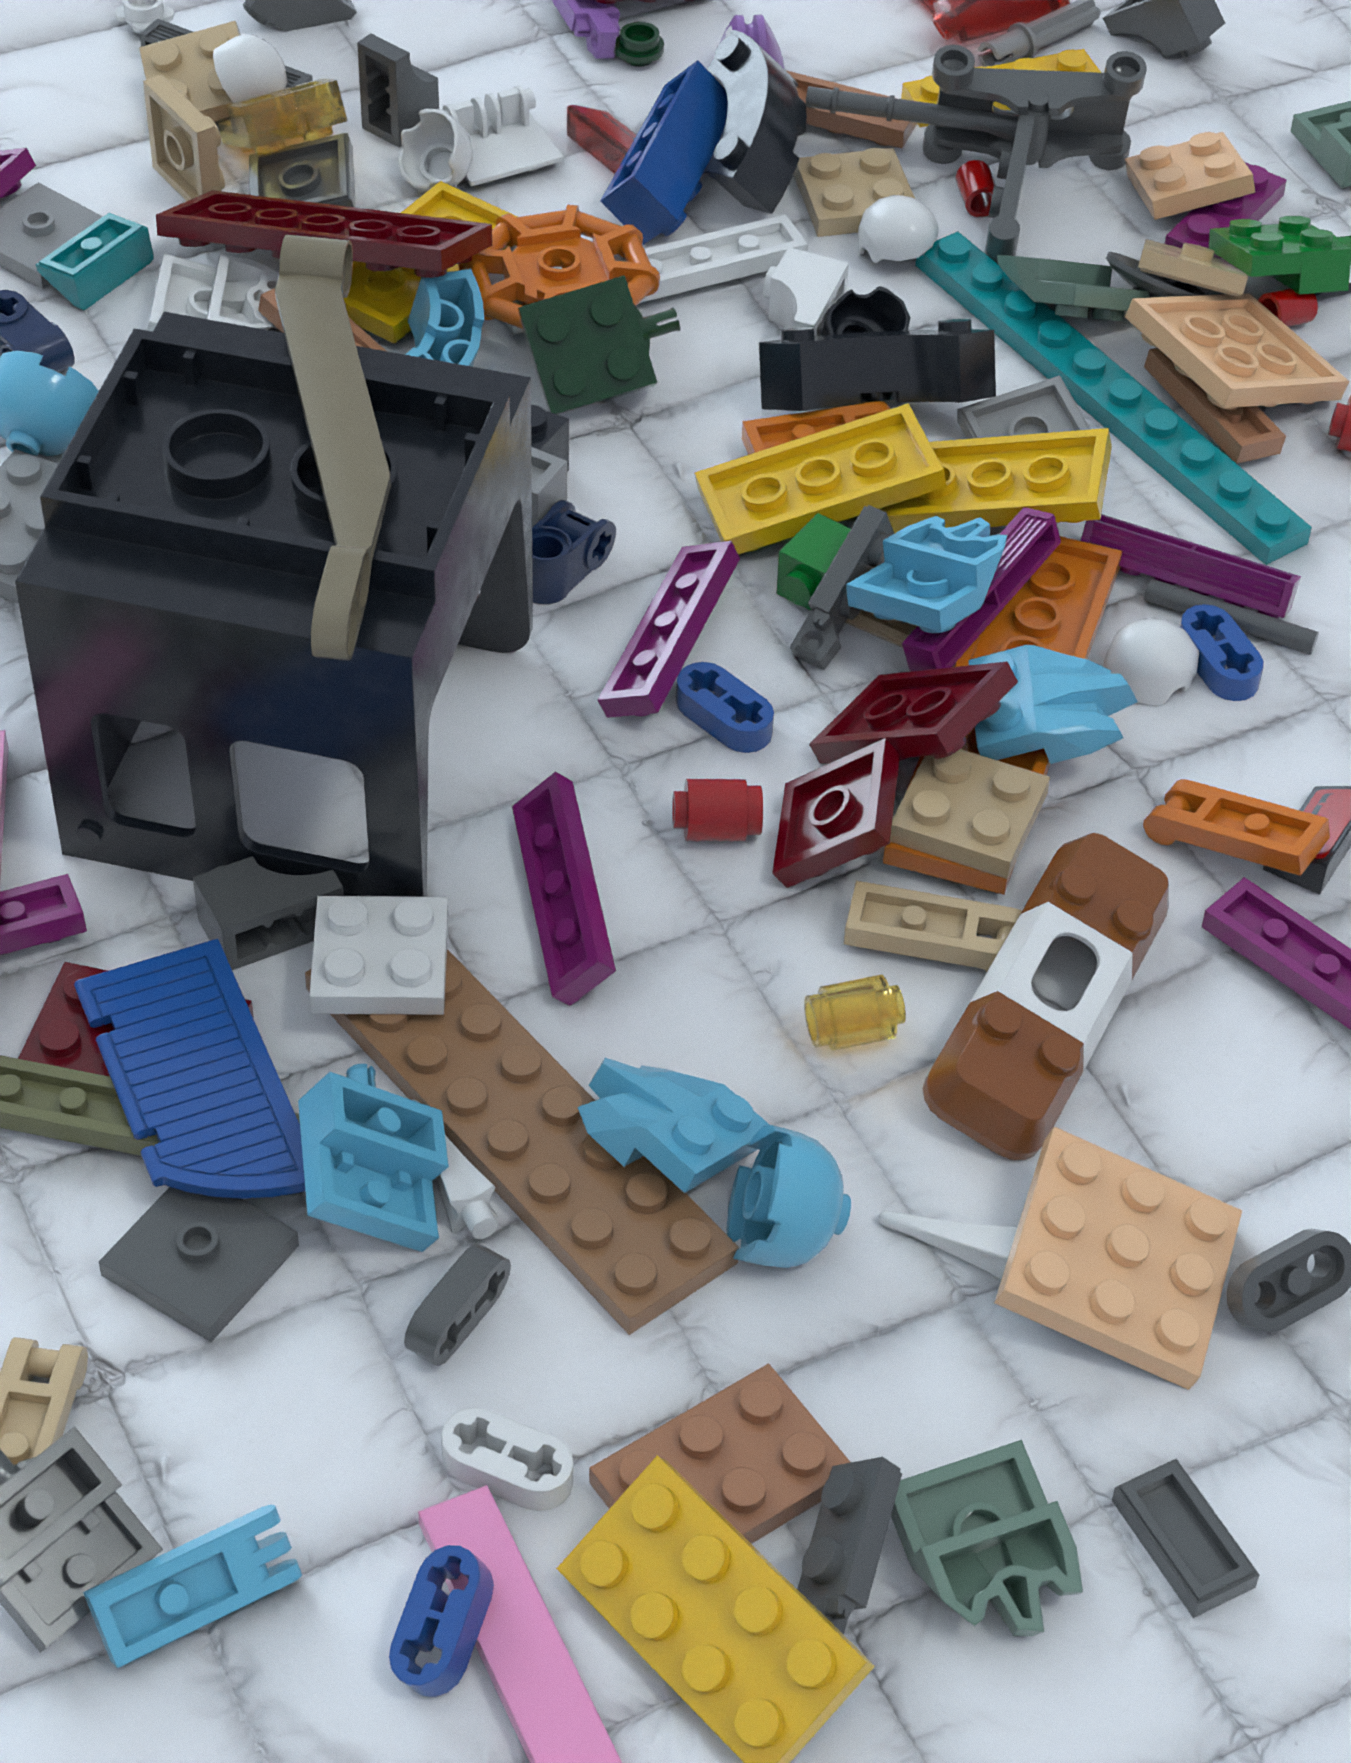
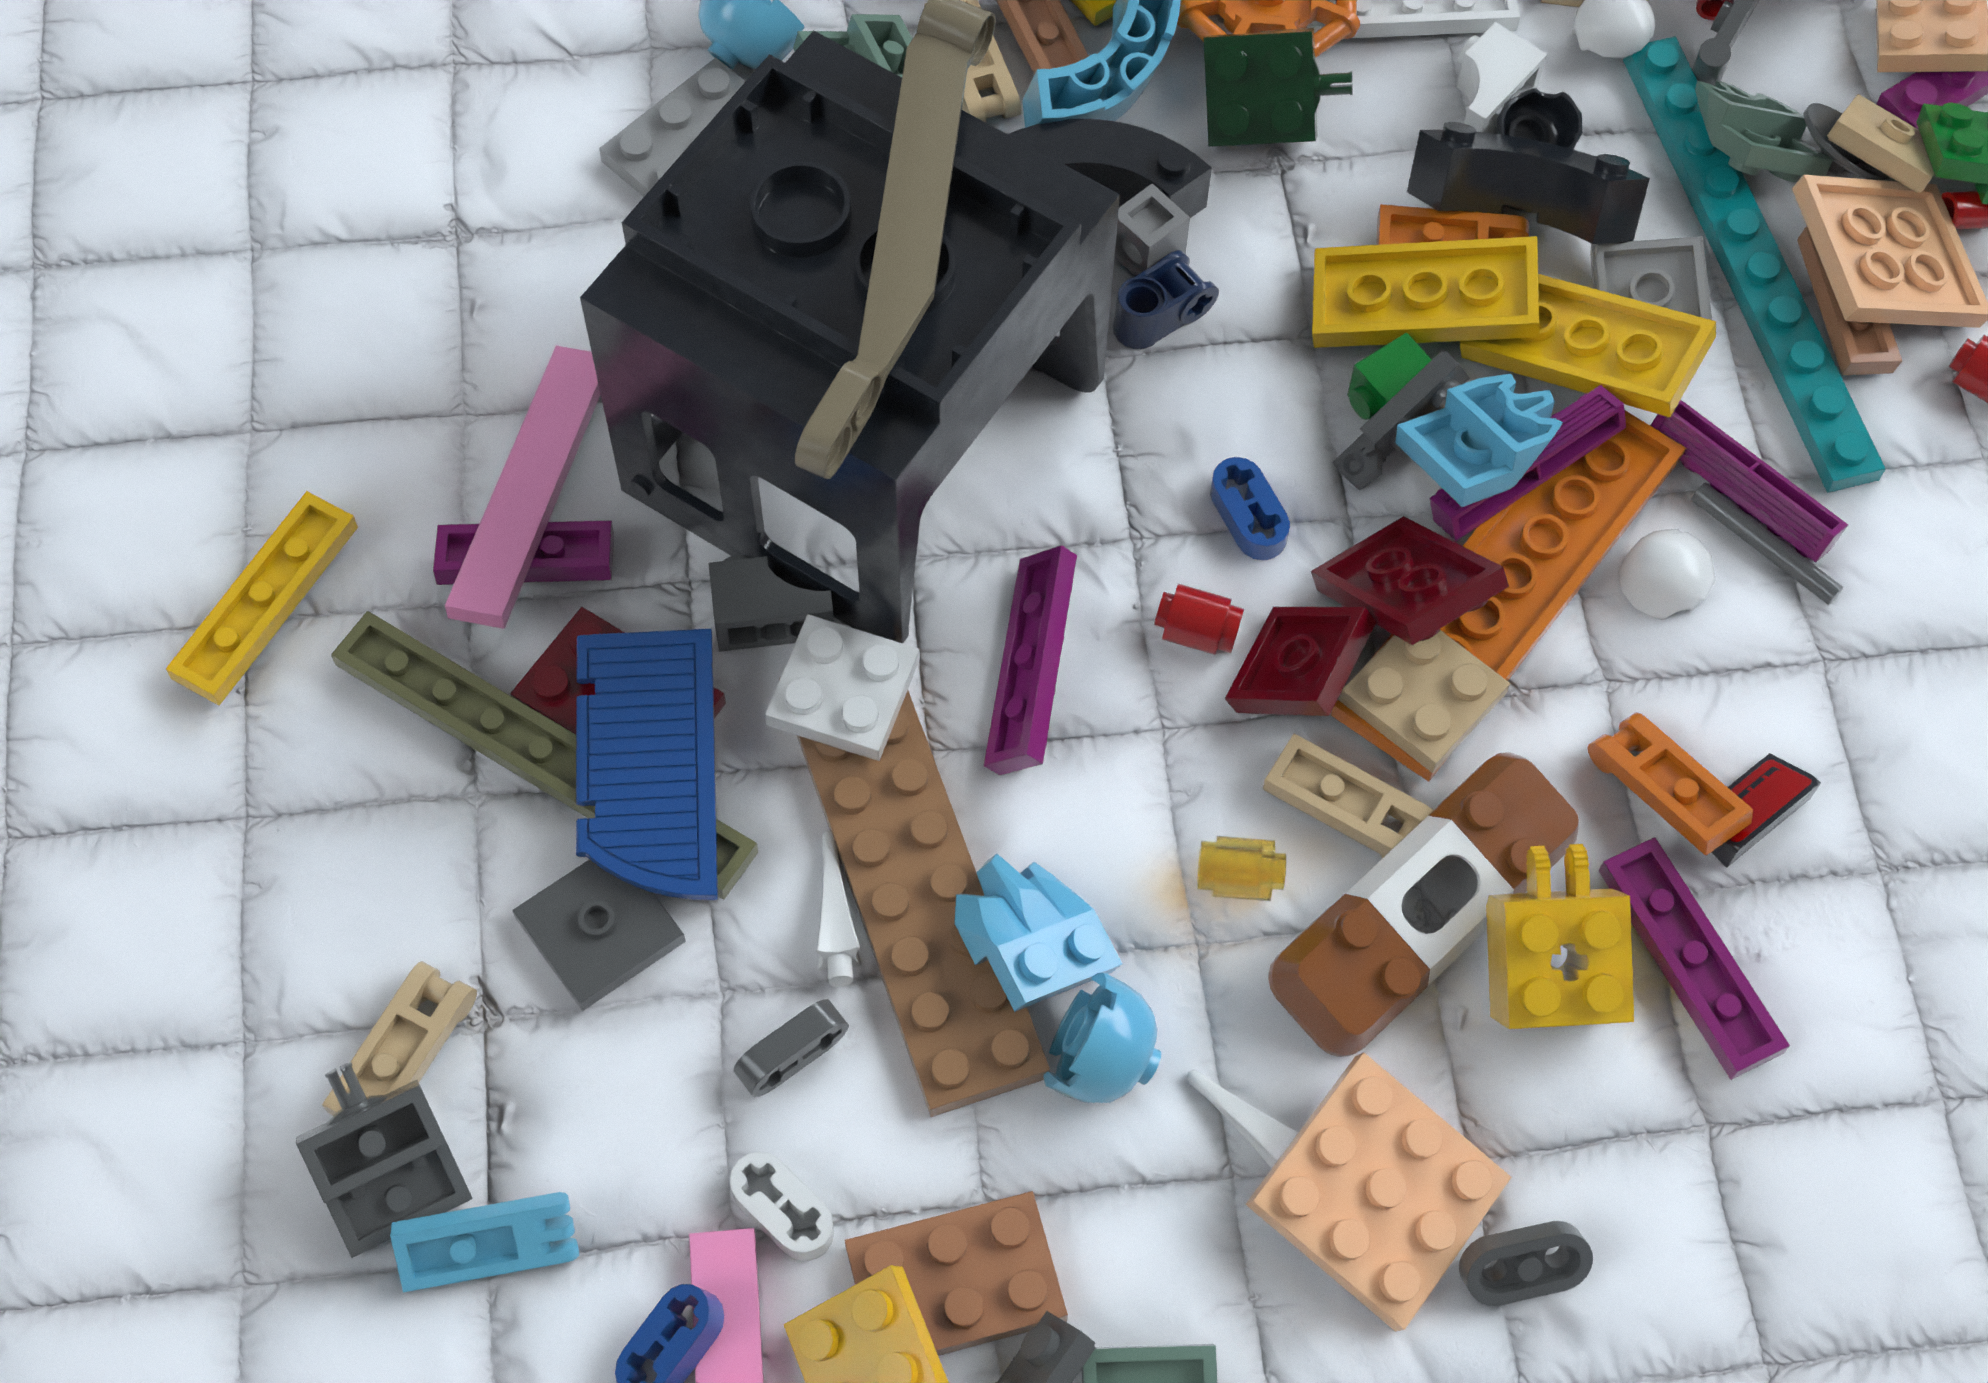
camera: 20 degrees right, 15 degrees up
medium azure plate [298,1064,449,1252] -> none
magenta plate [597,541,740,718] -> none
medium azure plate [968,645,1138,764] -> none
blue beam [1180,604,1264,701] -> none
none -> yellow hinge [1486,844,1634,1029]

